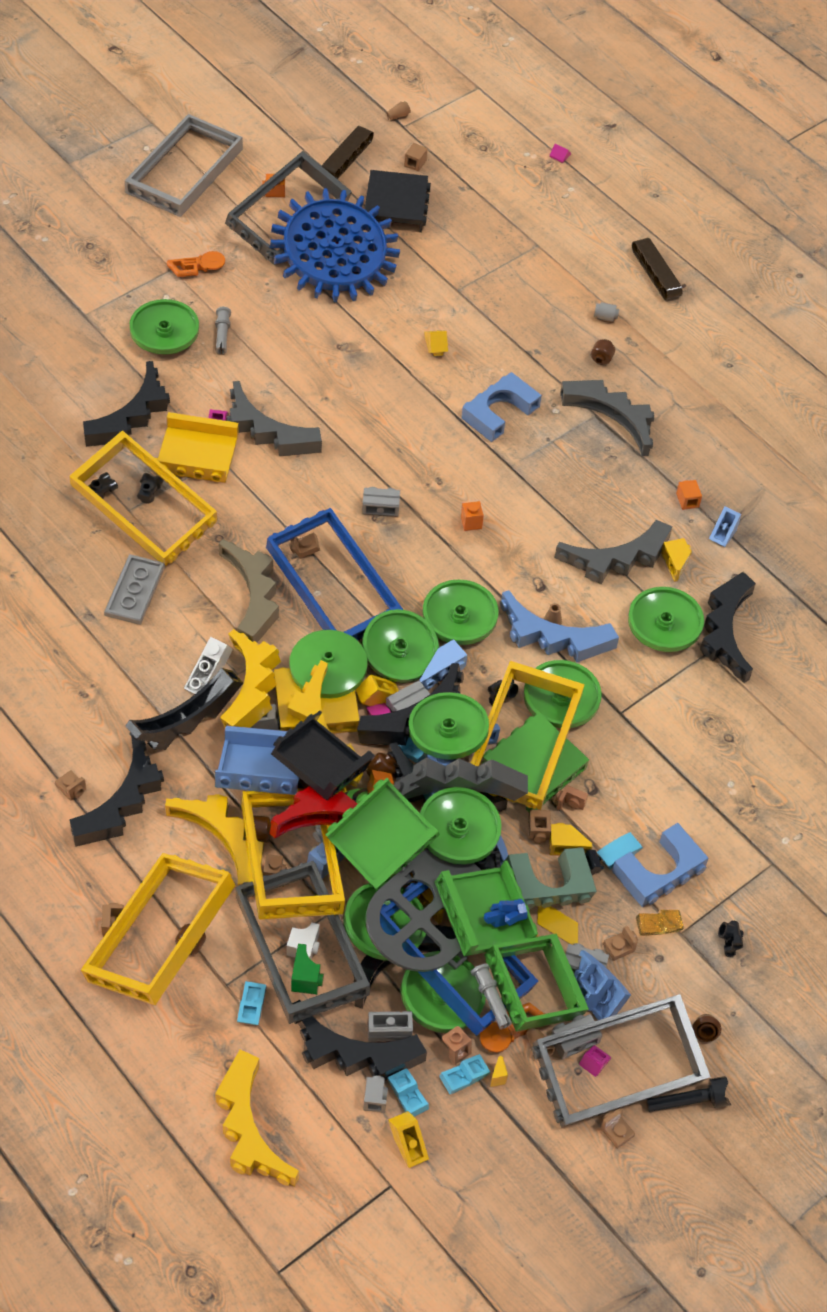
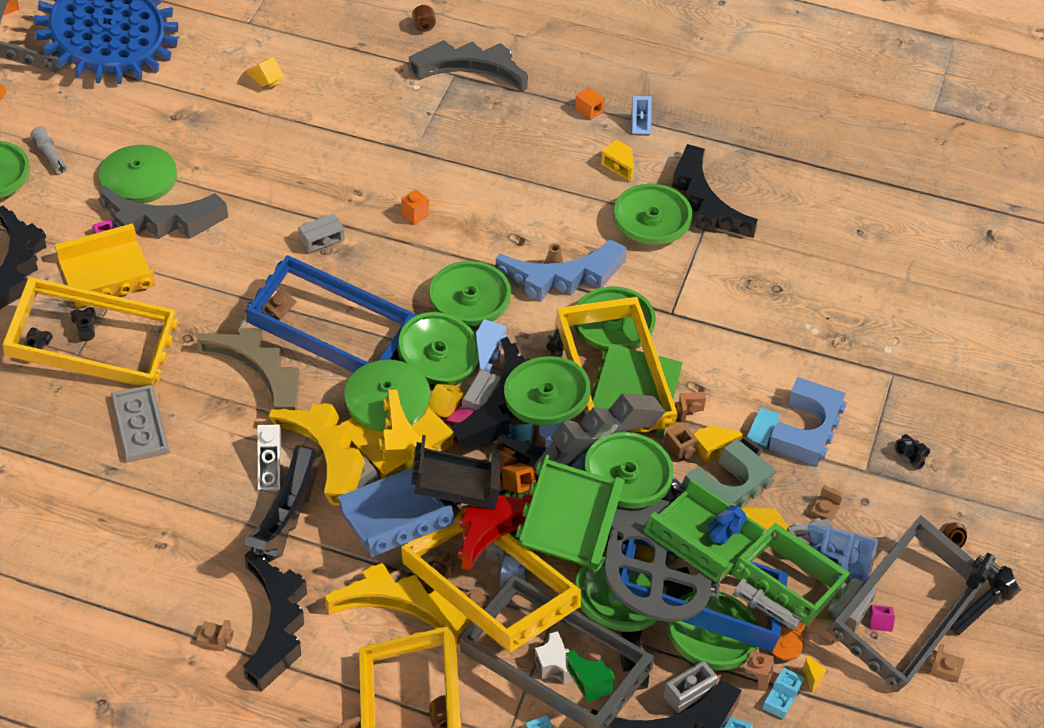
camera: 30 degrees left, 5 degrees down
medium blue arch [461,372,542,442] -> none
dark grey arch [554,520,673,584] -> none
clear yellow slope [636,910,684,936] -> none
none -> bright green dish [99,145,177,204]
none -> black plate [966,553,1000,589]

